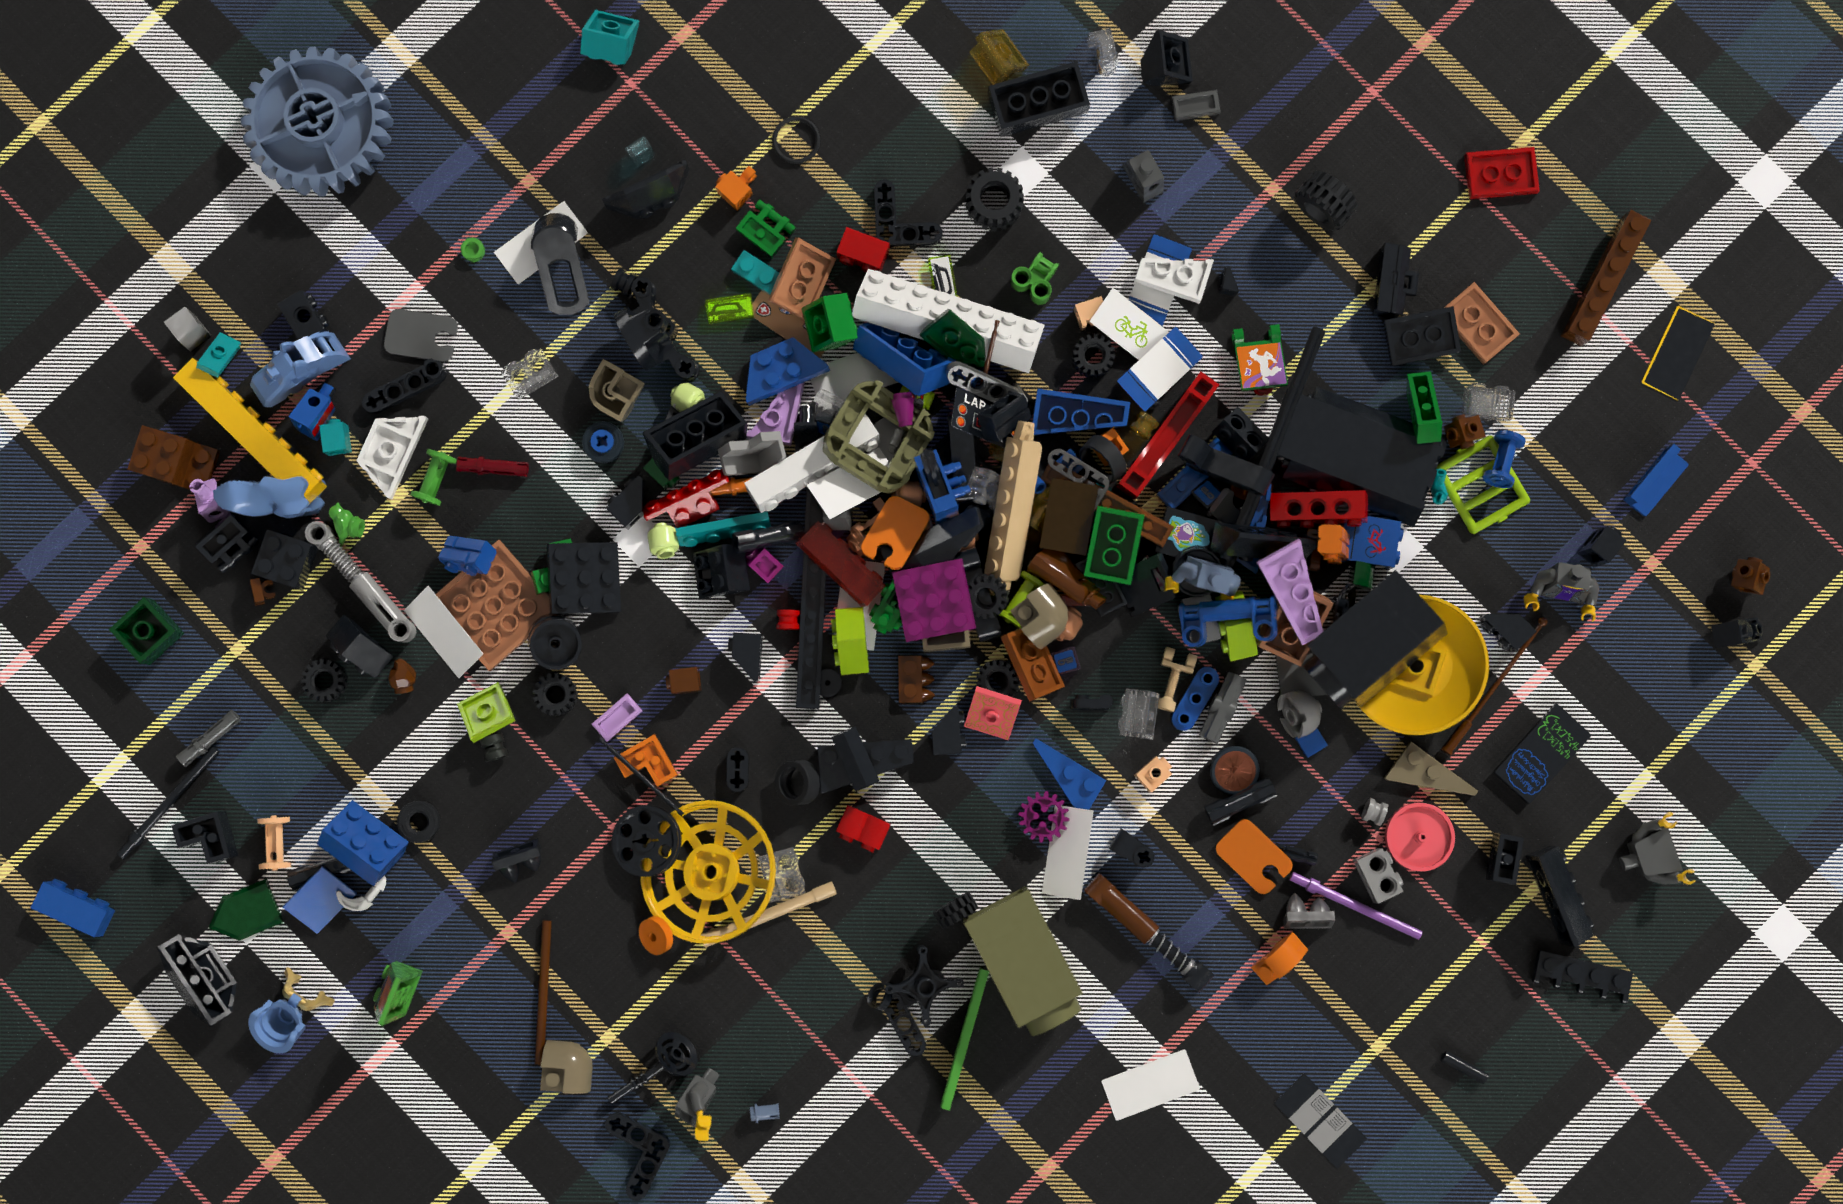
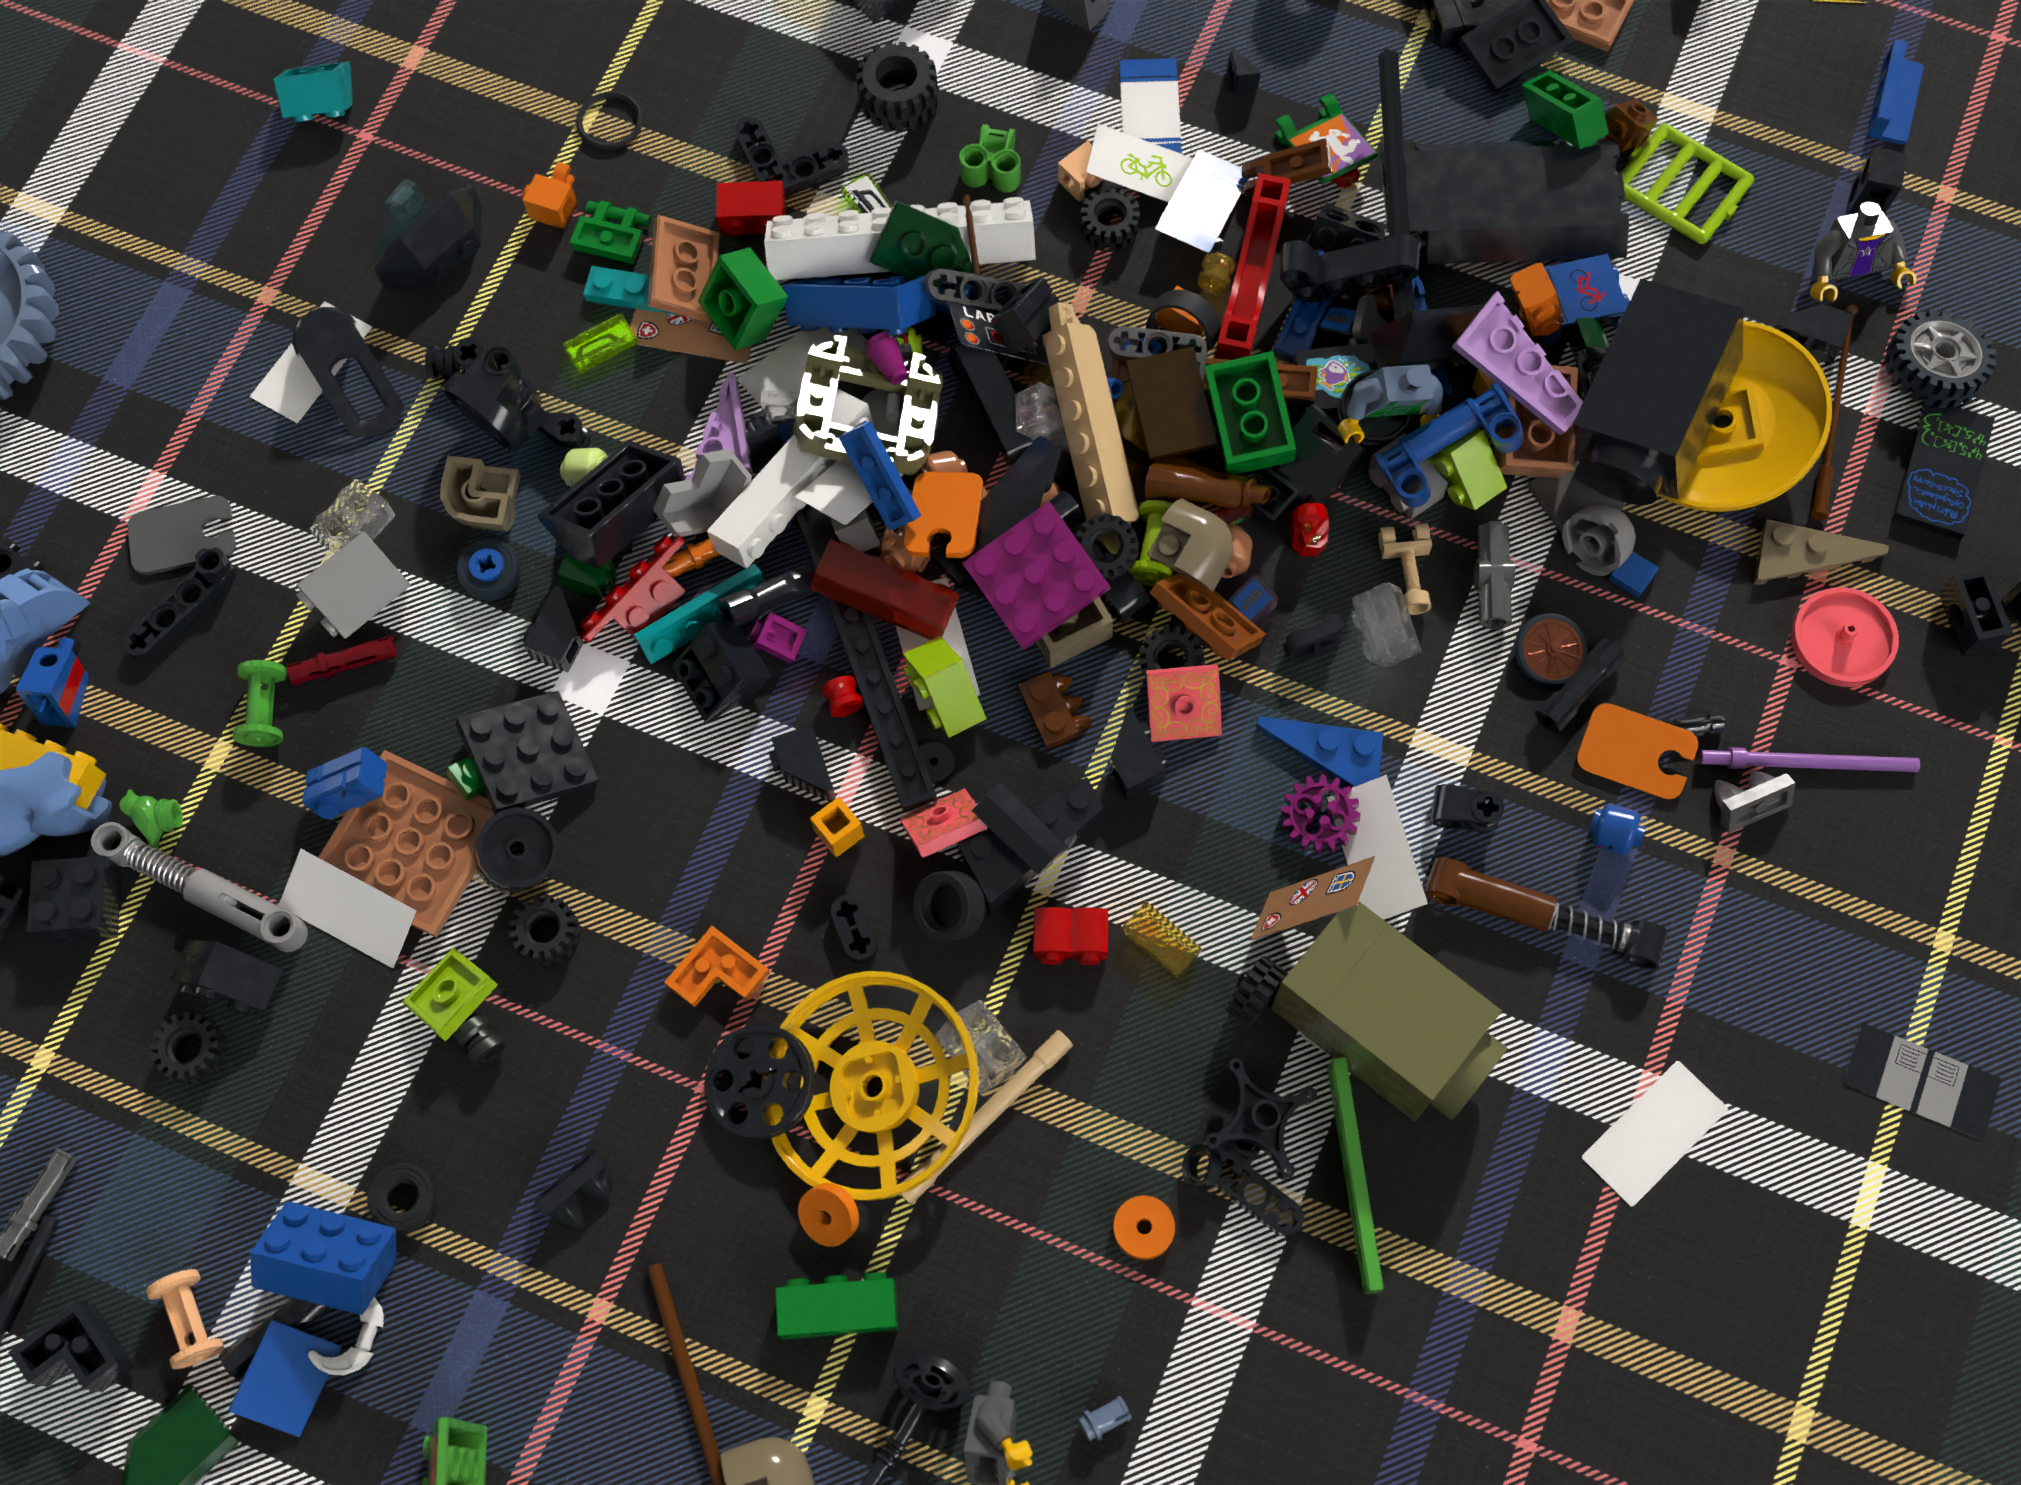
camera: 20 degrees left, 15 degrees down
reddish brown tile [250,578,276,606] -> none
teal brick [319,419,352,456] -> none
white wing [356,416,428,500] -> none
reddish brown rock [388,659,416,694] -> none
bright green tile [461,238,485,262] -> none
lavender tile [592,693,643,742] -> none
black piece [598,737,684,816] -> none
yellowish green head [647,523,679,559] -> none
reddish brown brick [666,667,702,694] -> none
blue wing [746,337,830,406] -> none
green brick [869,580,902,635] -> none
blue piece [914,449,971,525] -> none
blue wedge [1032,389,1130,436] -> none
white wing [1134,258,1214,304] -> none
light nougat brick [1134,756,1172,793] -> none
blue plate [1171,667,1219,731] -> none
orange brick [1251,932,1308,985] -> none
red brick [1270,490,1368,529] -> none
light grey brick [1353,848,1403,904] -> none
light grey wheel [1361,798,1388,826] -> none
teal arm [1430,469,1448,505] -> none
clear brick [1461,383,1515,422] -> none
blue hose [1483,430,1526,488] -> none
none -> light grey brick [296,531,411,639]
none -> green brick [776,1272,898,1339]
none -> light orange brick [810,797,865,858]
none -> blue panel [838,421,921,531]
none -> coral plate [900,788,989,857]
none -> orange piece [1113,1196,1175,1260]
none -> clear yellow plate [1121,901,1202,979]
none -> reddish brown hinge [1241,138,1333,197]
none -> medium nougat sticker [1250,856,1376,941]
none -> red rock [1290,503,1329,557]
none -> blue head [1588,803,1646,855]
none -> black wheel [1885,310,1997,408]

